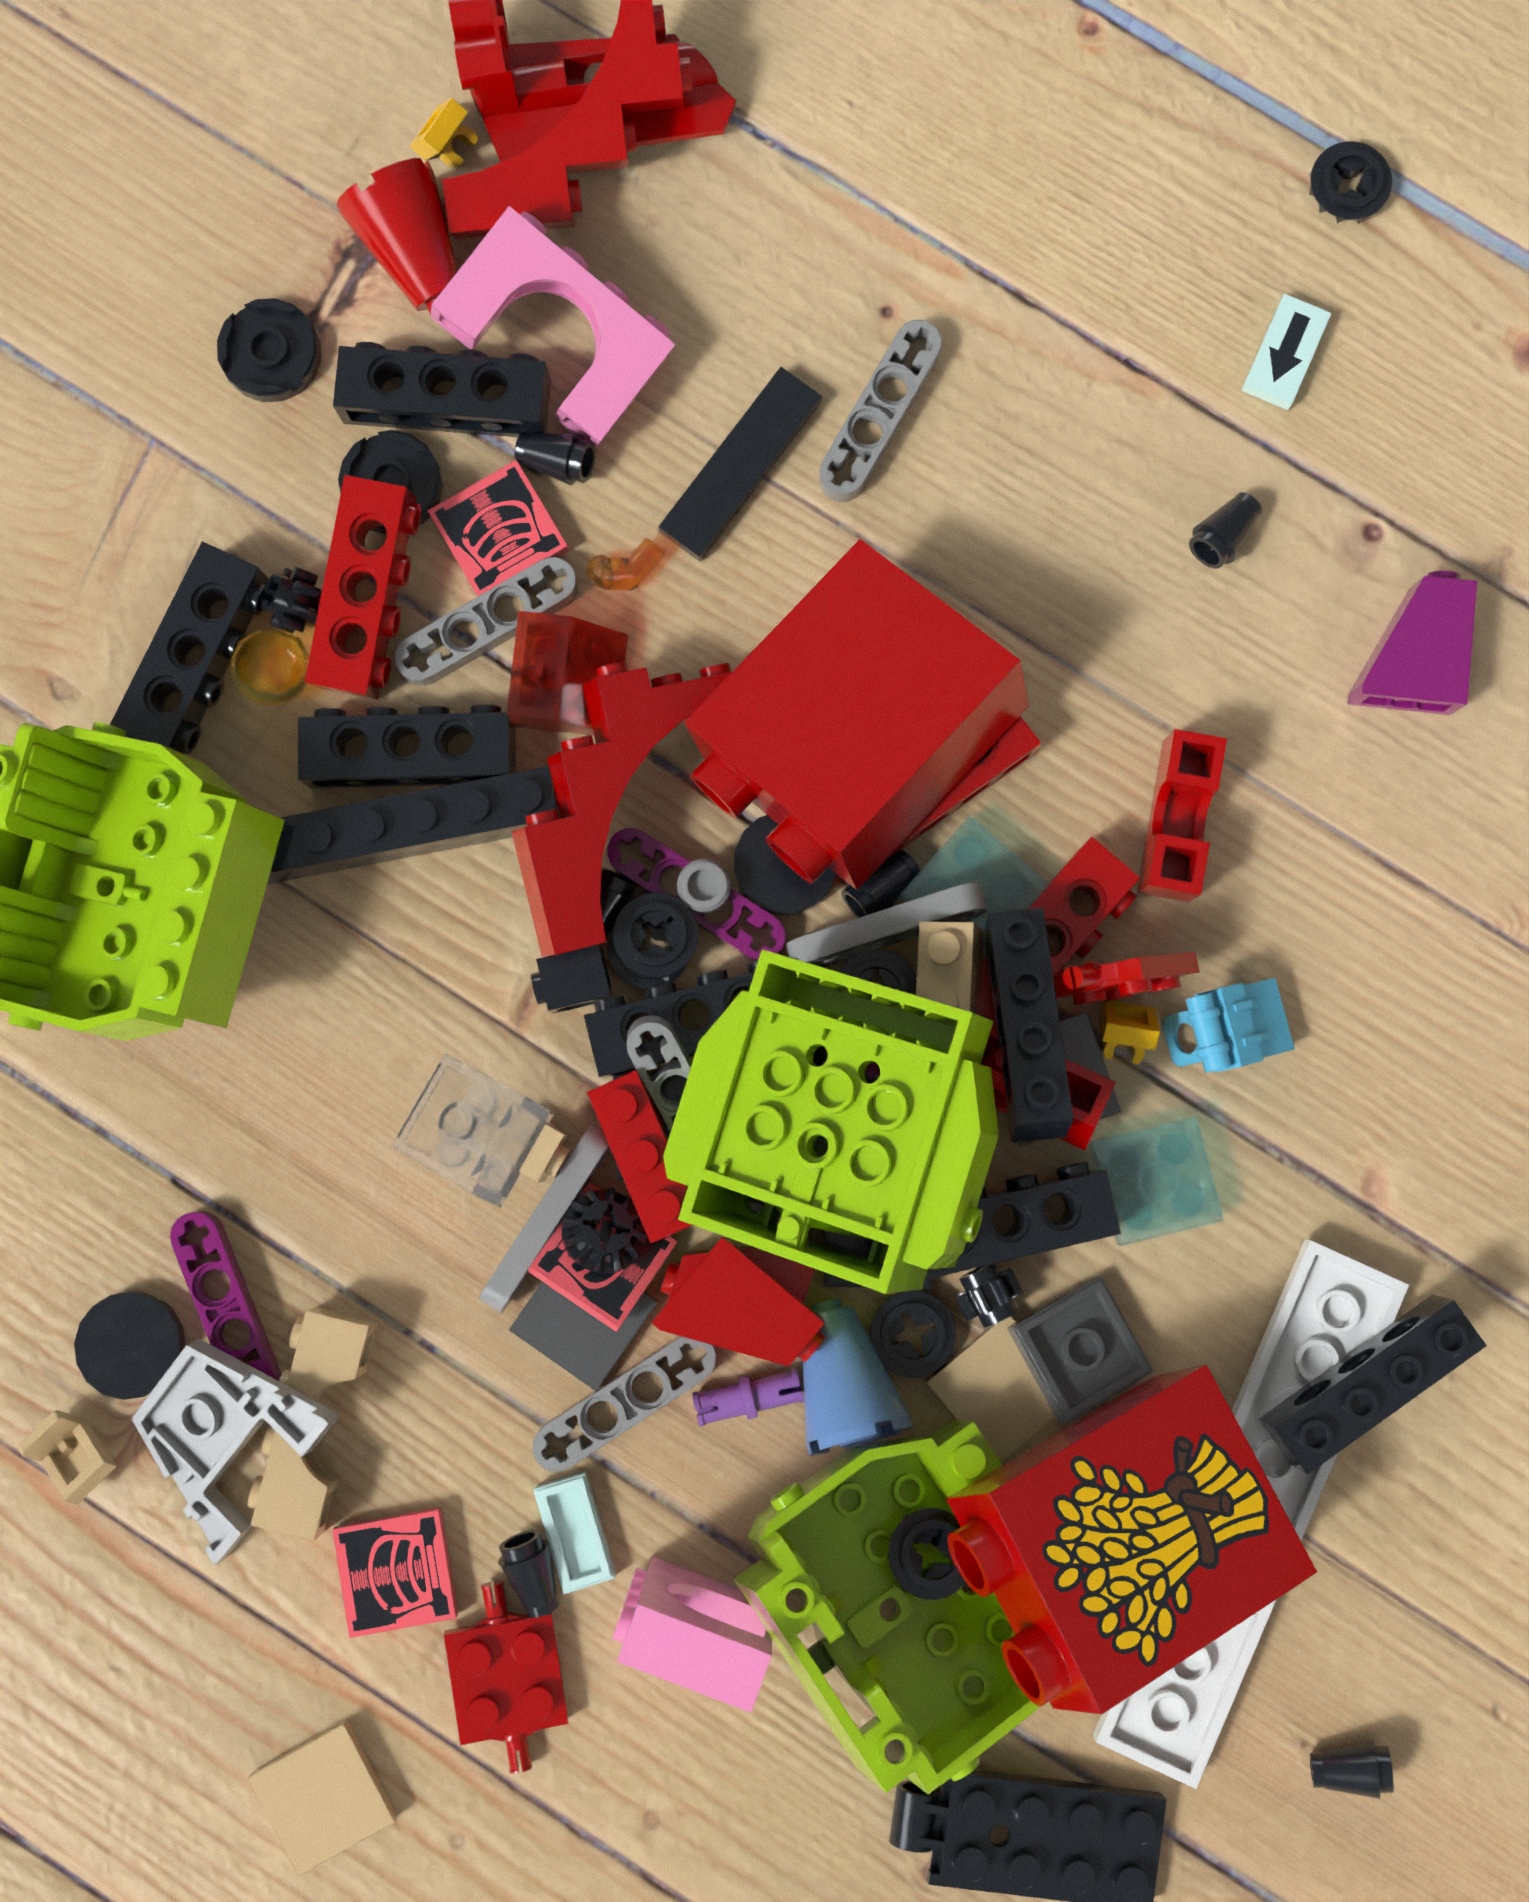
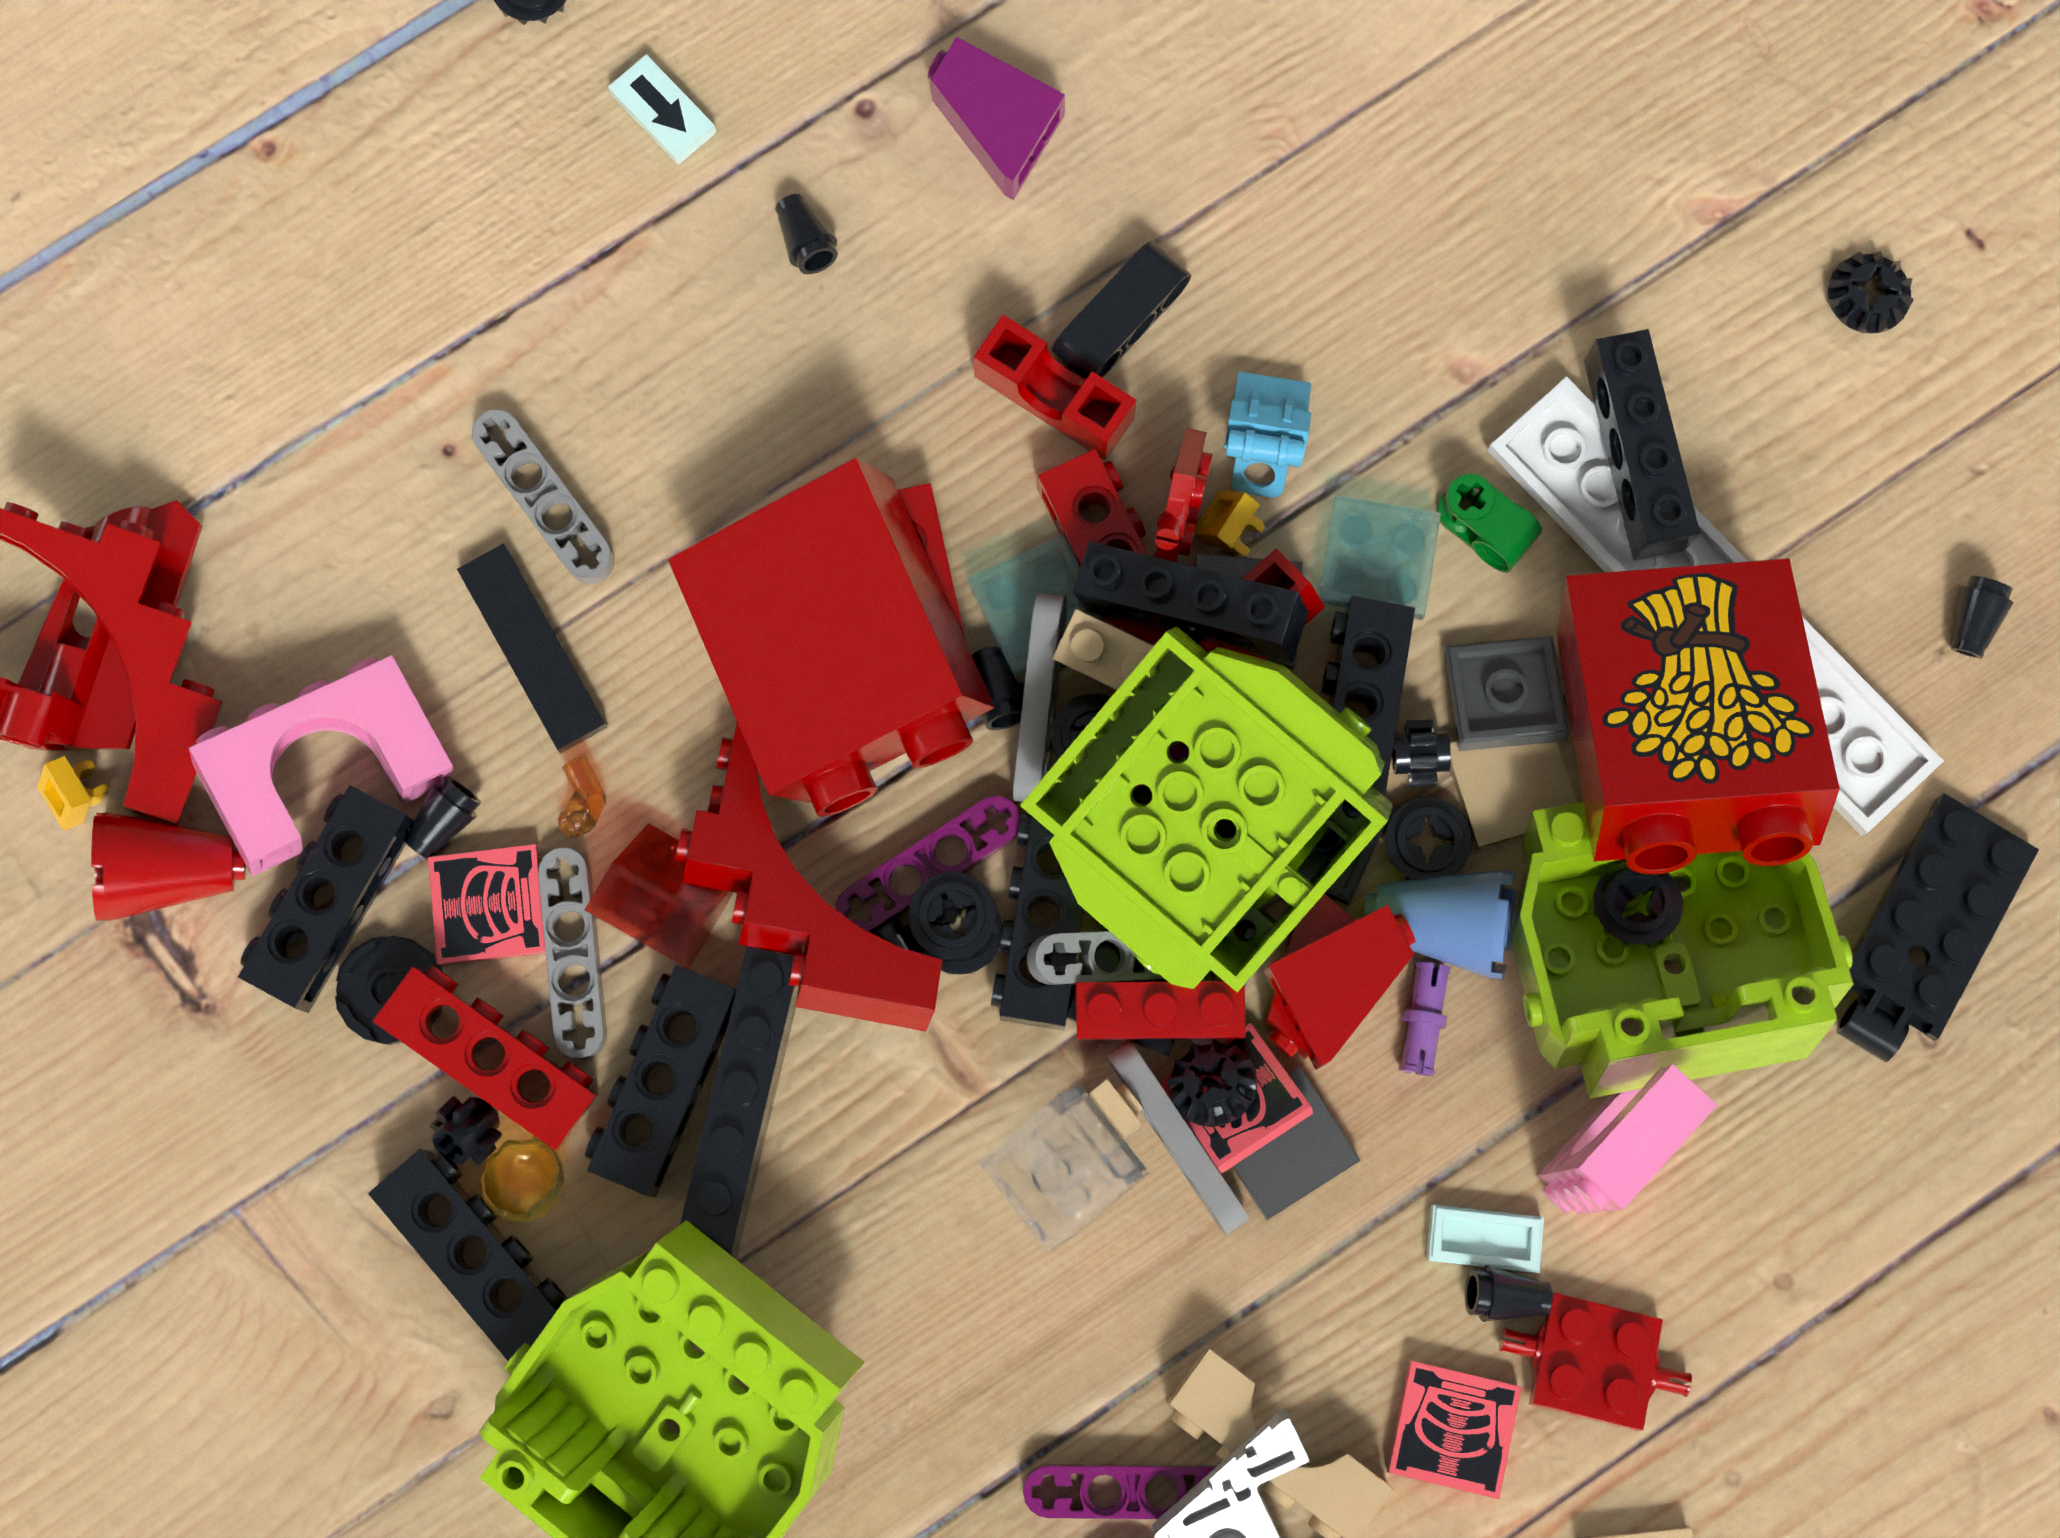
camera: 70 degrees left, 5 degrees down
black tile [217,298,321,402] -> none
black brick [531,944,614,1014] -> none
light grey beam [533,1336,717,1472] -> none
light grey tile [677,859,730,914] -> none
black tile [734,815,836,915] -> none
none -> black beam [1052,241,1192,378]
none -> green piece [1437,474,1543,573]

